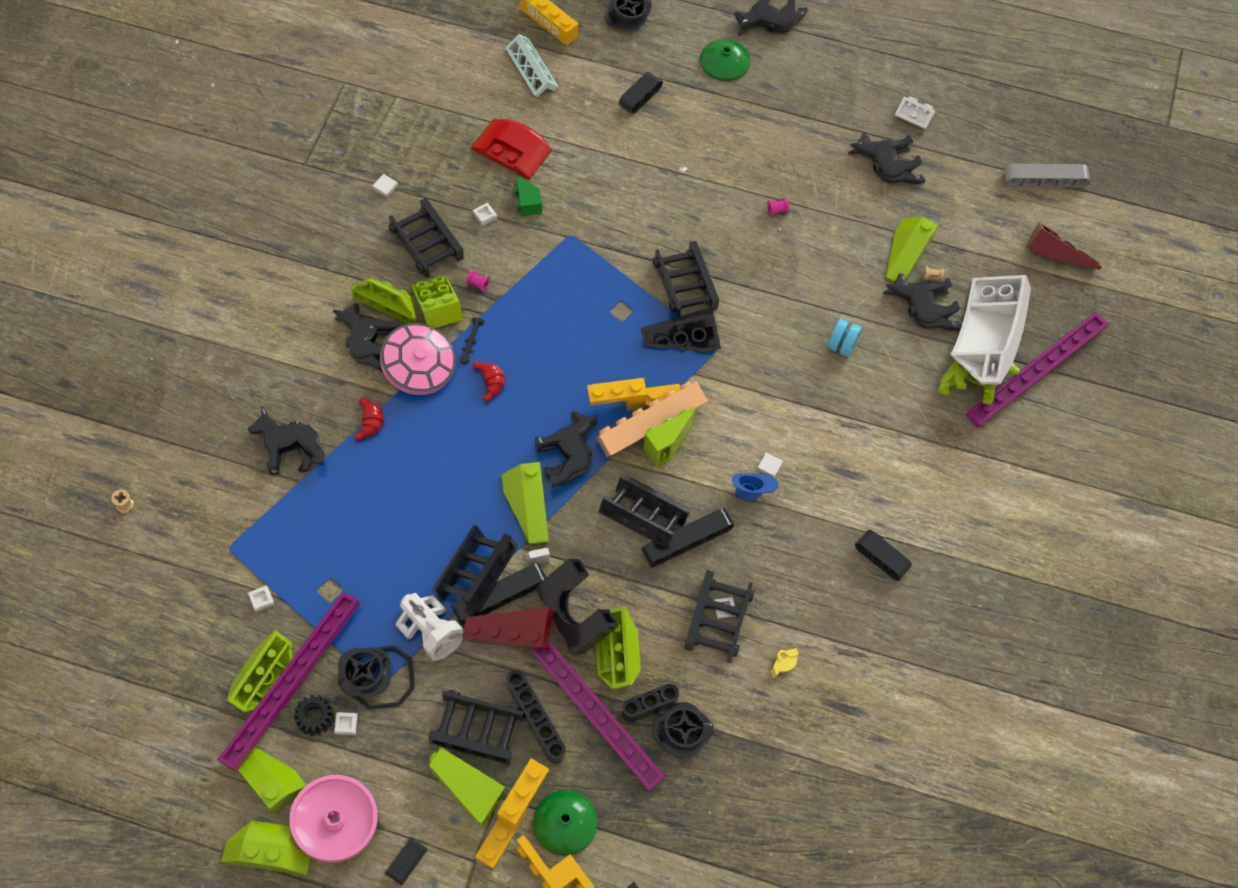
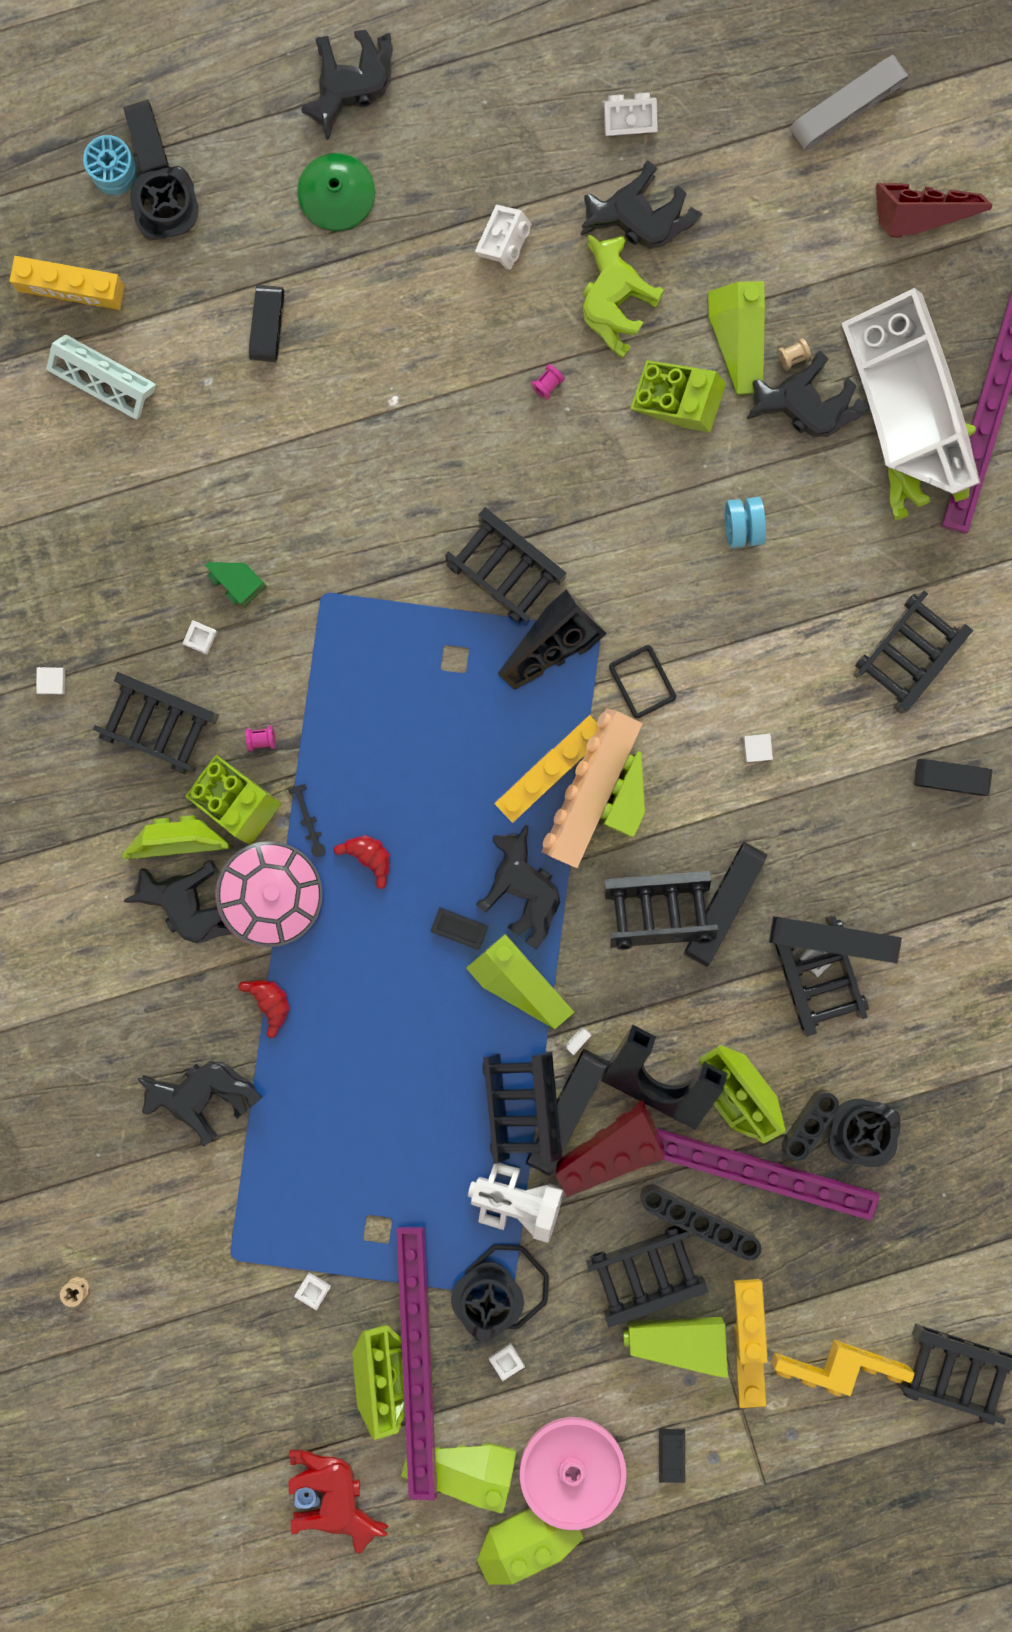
camera: 30 degrees left, 25 degrees up
black tyre [294,695,334,736] -> none
red slope [471,119,552,180] -> none
green dish [533,790,597,855] -> none
blue piece [732,473,779,501] -> none
light yellow piece [770,648,799,678] -> none
none -> red animal [288,1450,389,1554]
none -> light blue plate [294,1487,320,1509]
none -> black tile [430,907,488,950]
none -> white bracket [475,205,531,270]
none -> lime animal [582,235,664,359]
none -> black piece [609,645,676,718]
none -> lime slope [630,360,726,433]
none -> black beam [769,916,902,964]
none -> black fence [853,591,973,714]

